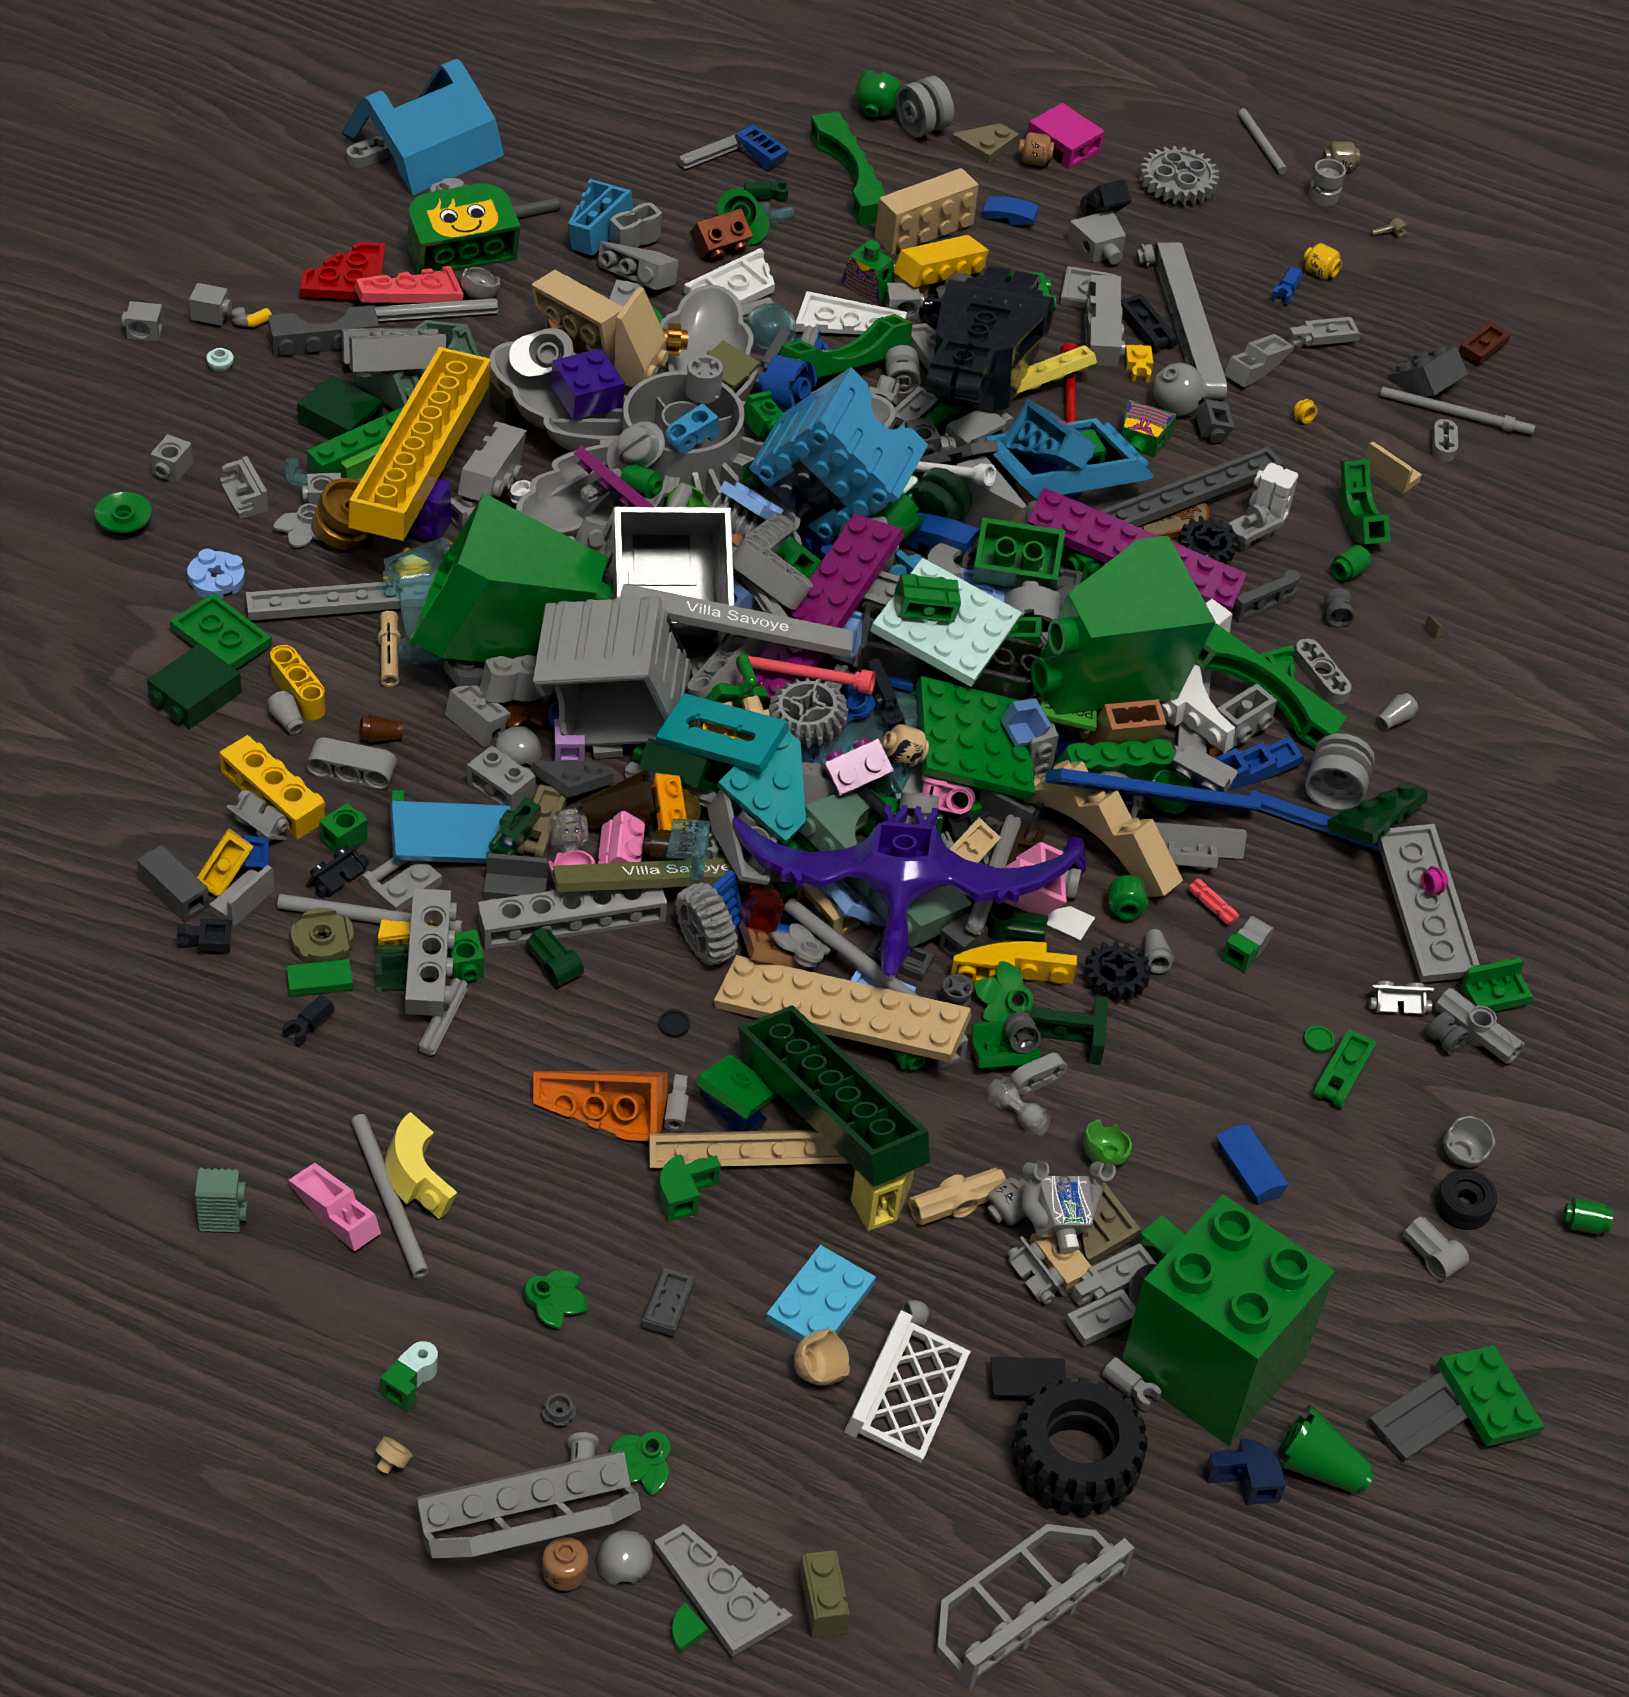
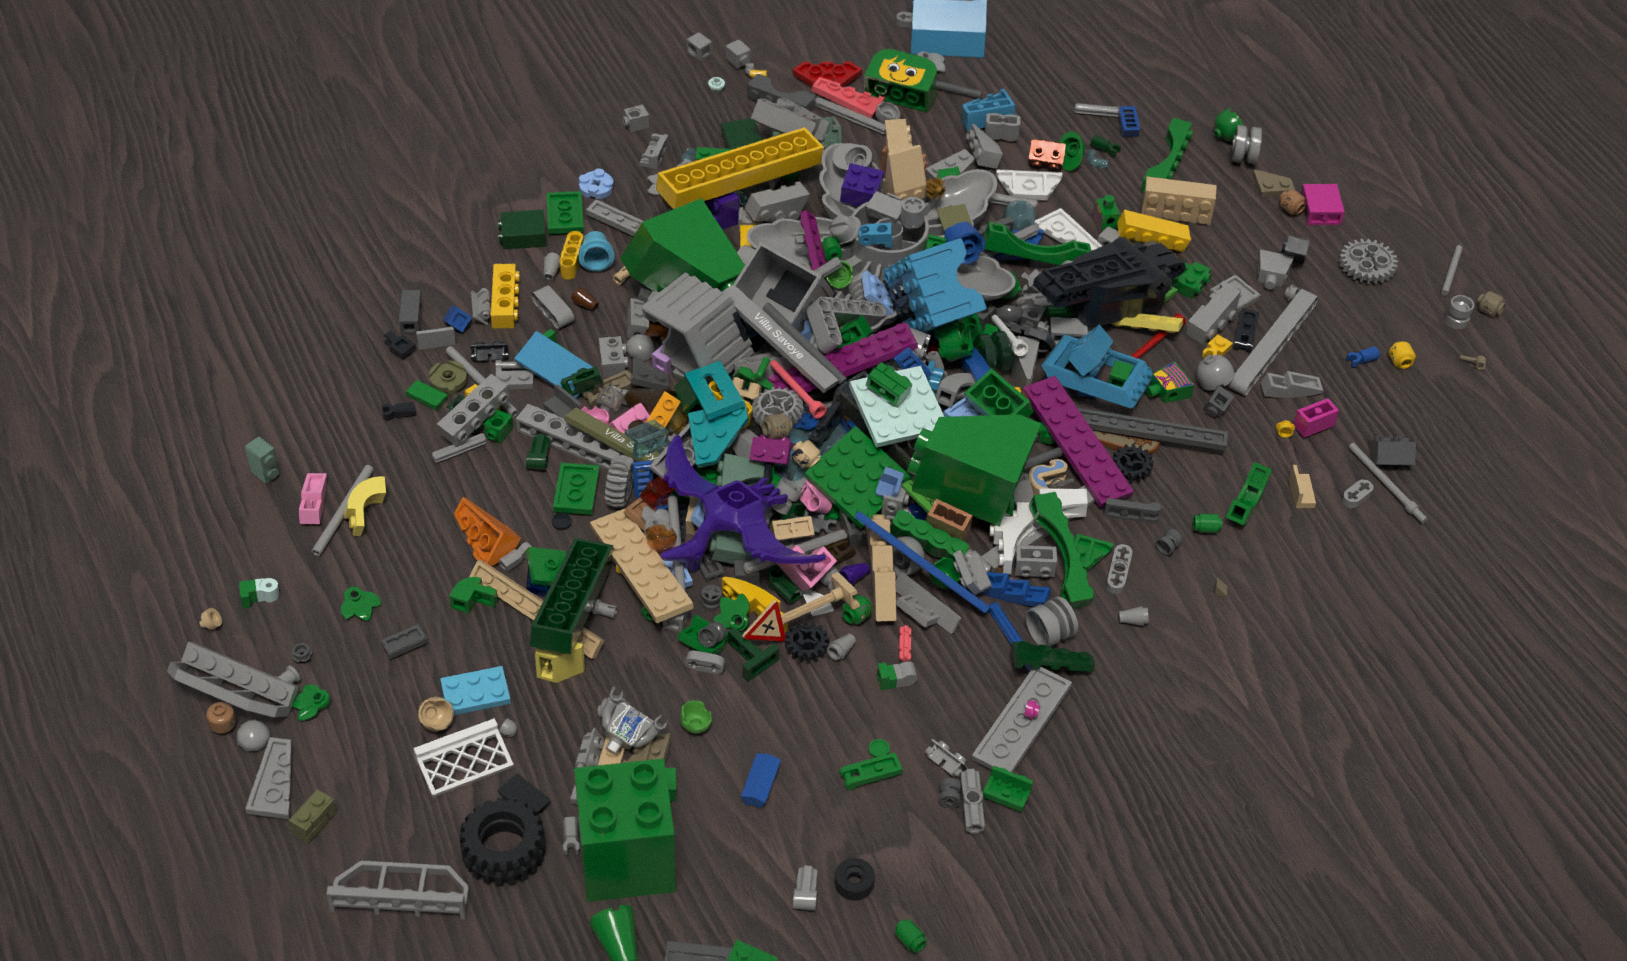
camera: 45 degrees right, 0 degrees up
green dish [95,492,152,533] -> none
yellow slope [197,828,254,897] -> none
green brick [319,803,368,853] -> none
green tile [672,1602,708,1654] -> none
tan piece [909,1168,1006,1225] -> none
blue slope [982,196,1040,226] -> none
clear piece [987,1077,1053,1138] -> none
dark blue brick [1204,1439,1286,1505] -> none
light grey hips [1227,504,1283,550] -> none
white brick [1249,463,1298,524] -> none
light grey hinge [1287,317,1360,346] -> none
light grey hair [1443,1116,1495,1168] -> none
copper plate [1459,322,1510,364] -> none
none -> green plate [553,463,600,515]
none -> medium azure piece [578,231,615,272]
none -> clear orange hair [645,524,677,550]
none -> tan piece [742,572,860,641]
none -> dark tan head [762,414,793,439]
none -> dark grey piece [763,303,847,385]
none -> light grey piece [866,191,902,223]
none -> blue slope [894,347,931,378]
none -> dark pink brick [1294,398,1339,438]

